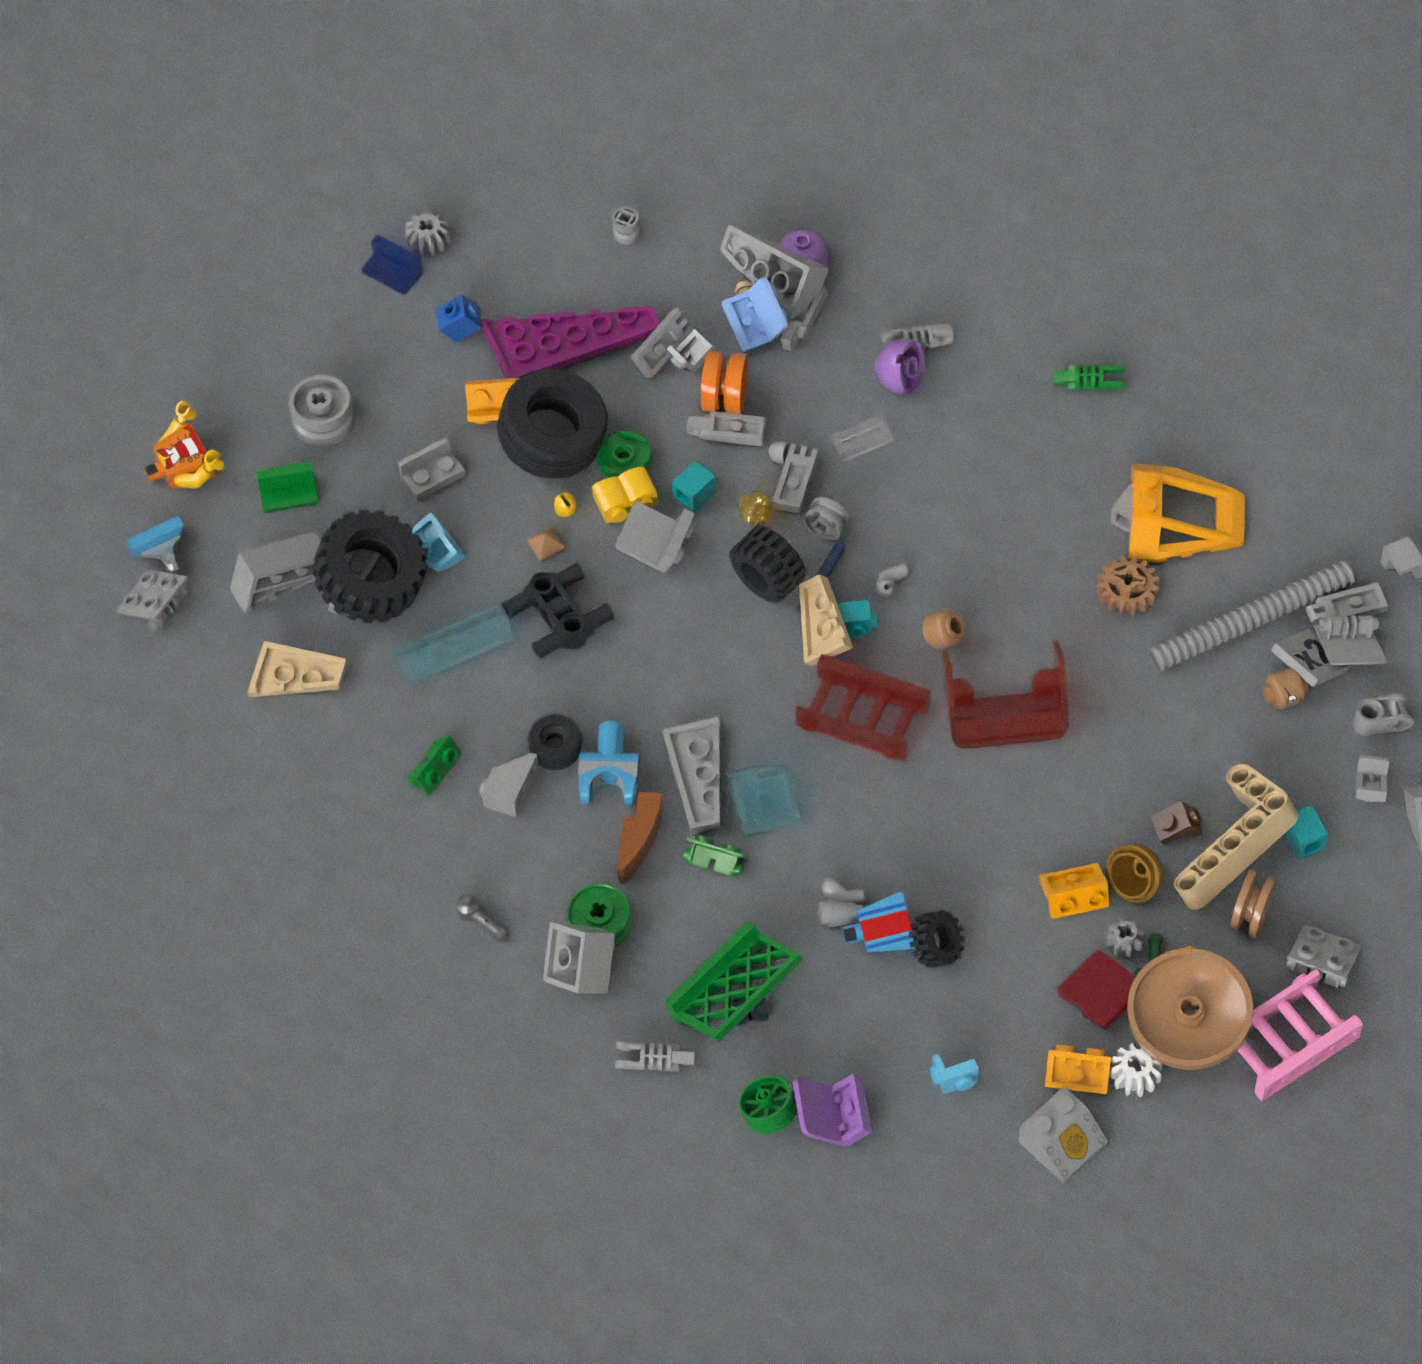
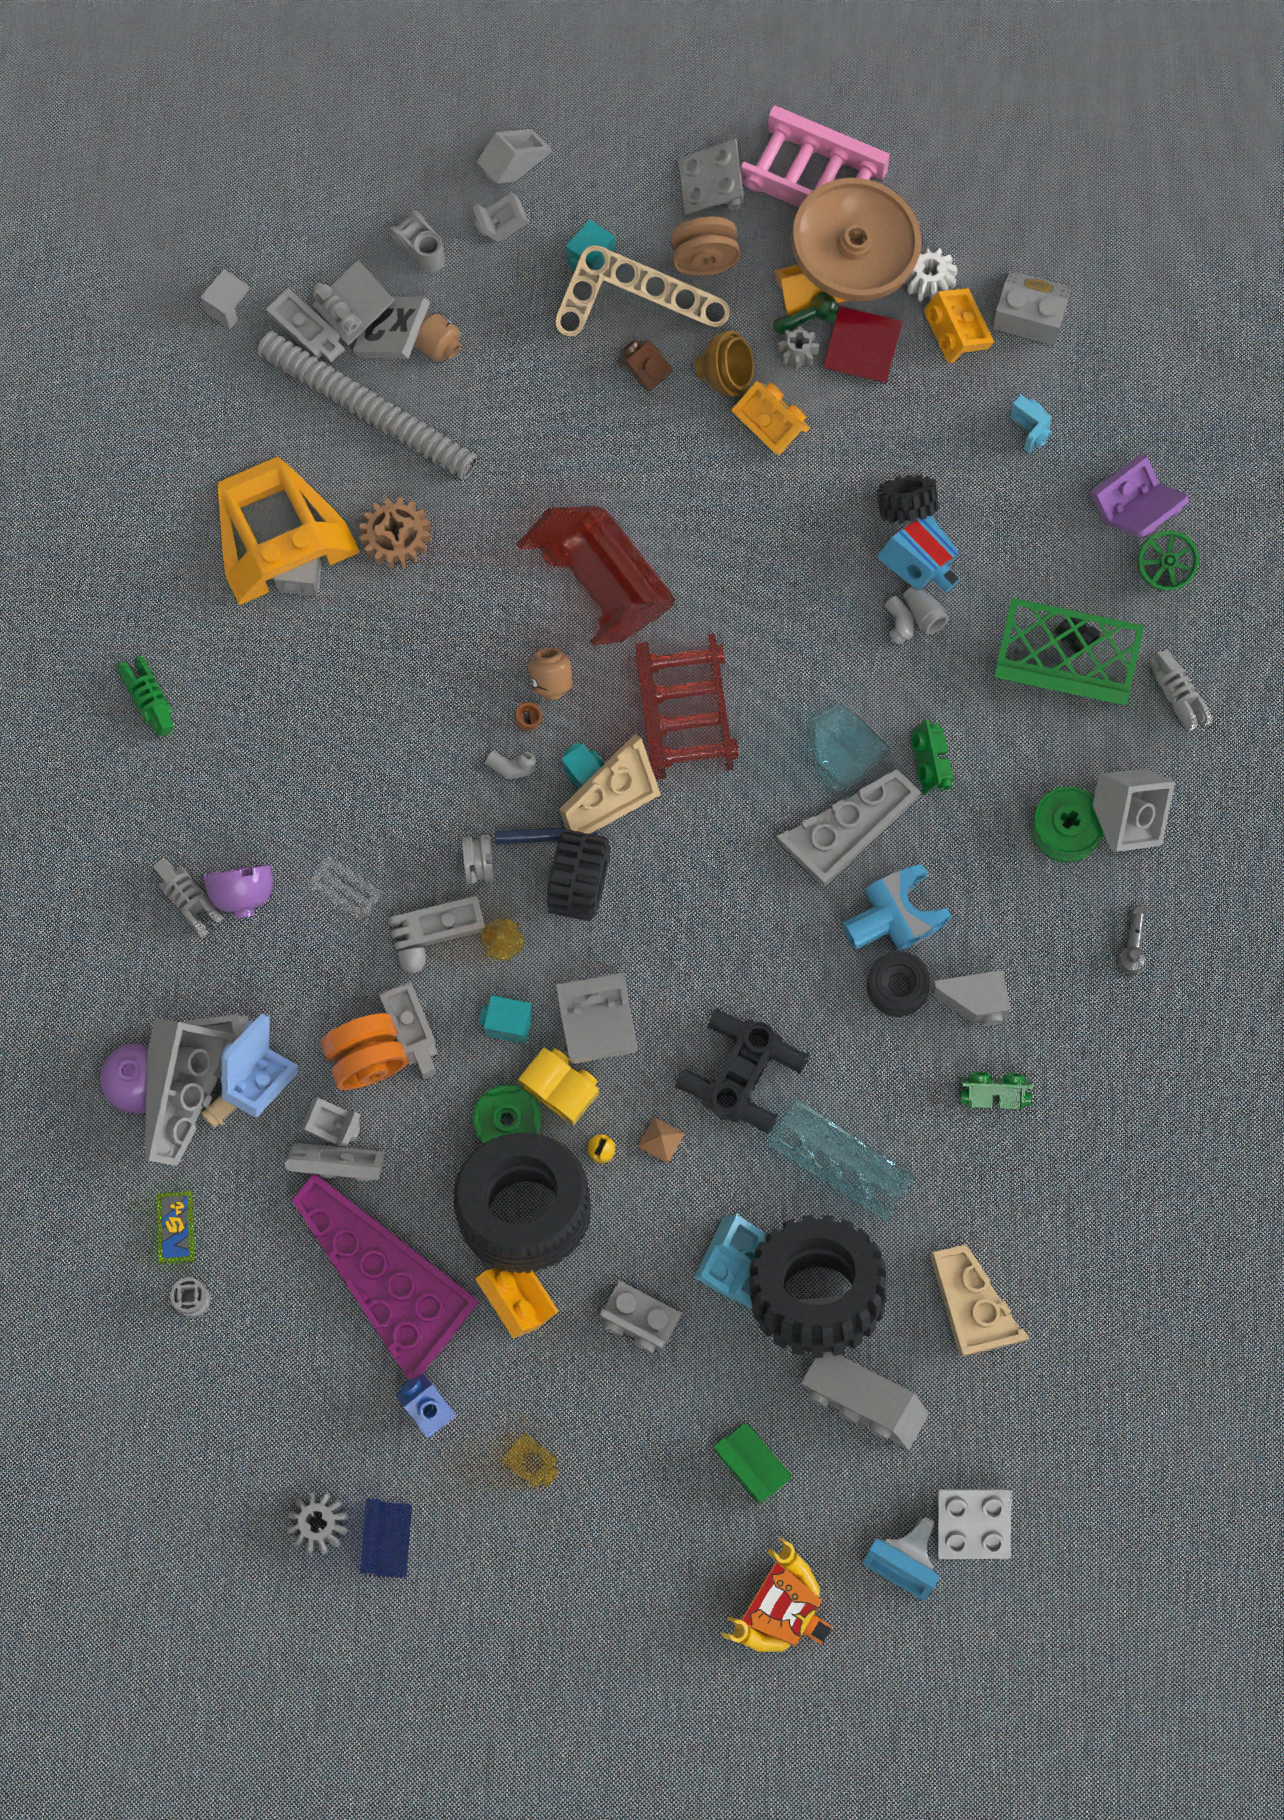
camera: 120 degrees left, 15 degrees up
light grey wheel [289,375,355,447] -> none
dark orange slope [617,791,663,884] -> none
none -> tile [157,1191,196,1265]
none -> clear yellow brick [501,1432,560,1491]
none -> dark orange hinge [514,702,543,732]

